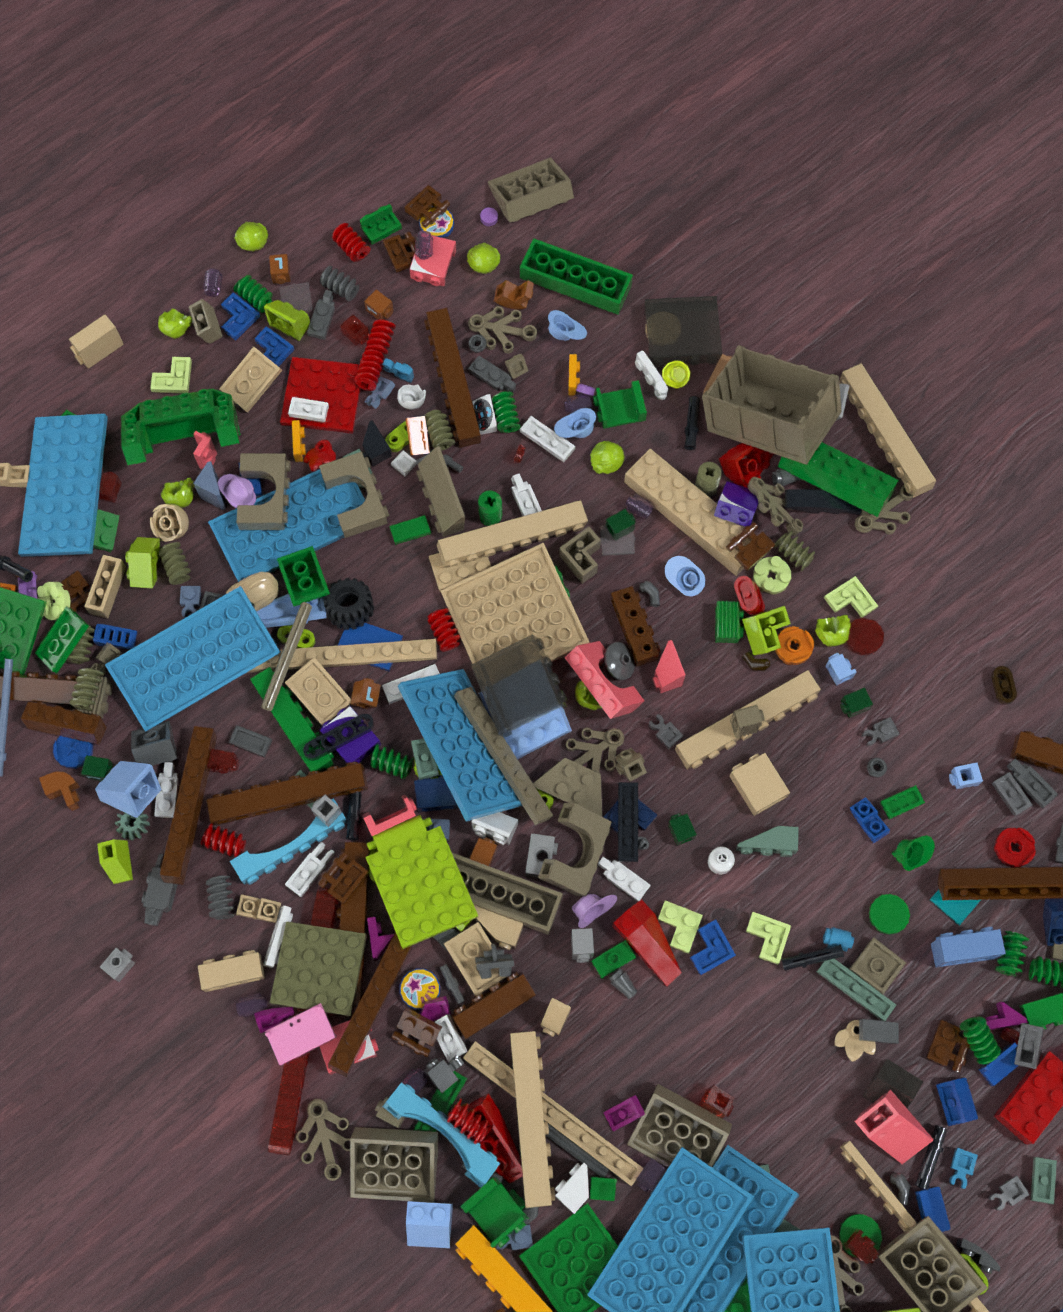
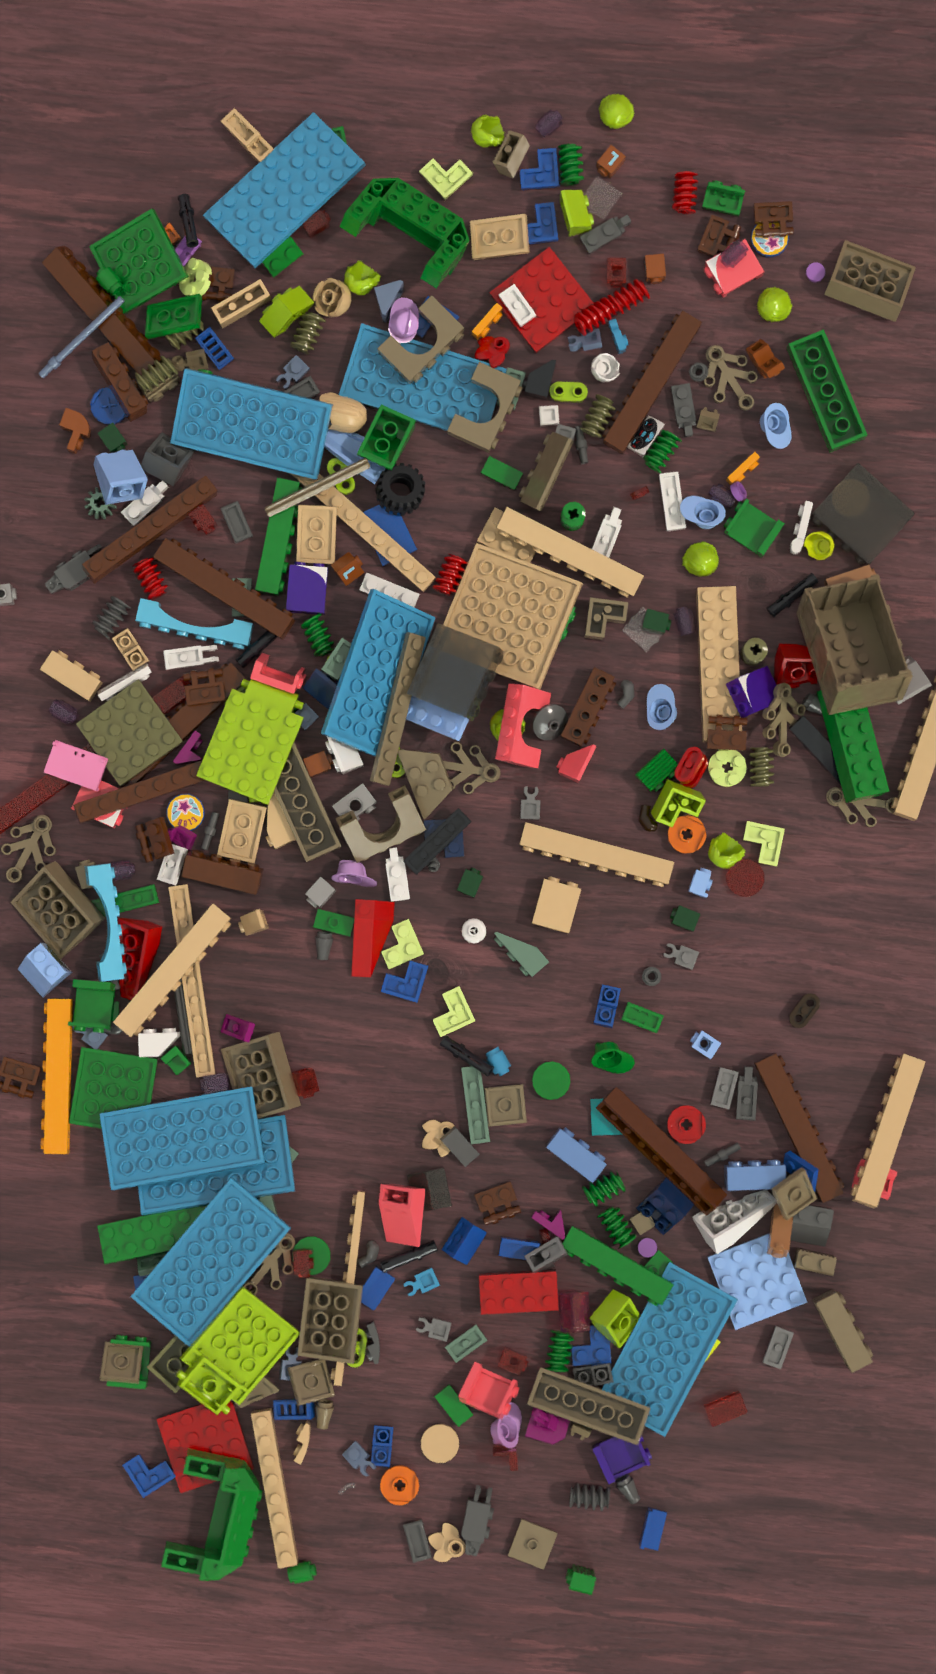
camera: 45 degrees right, 15 degrees up
tan brick [69,315,124,369] -> none
lime slope [97,839,133,884] -> none
coral bracket [193,431,217,470] -> none
magenta slope [254,1007,294,1033] -> none
black beam [303,714,374,761] -> none
light grey brick [311,795,342,827] -> none
dark grey piece [320,265,360,301] -> none
plate [406,416,430,456] -> none
dark grey brick [423,1055,464,1093] -> none
red piece [447,1098,494,1145] -> none
dark grey hips [475,944,514,979] -> none
dark tan brick [615,748,647,782] -> none
dark tan brick [730,705,765,739] -> none
green piece [960,1016,1001,1065] -> none

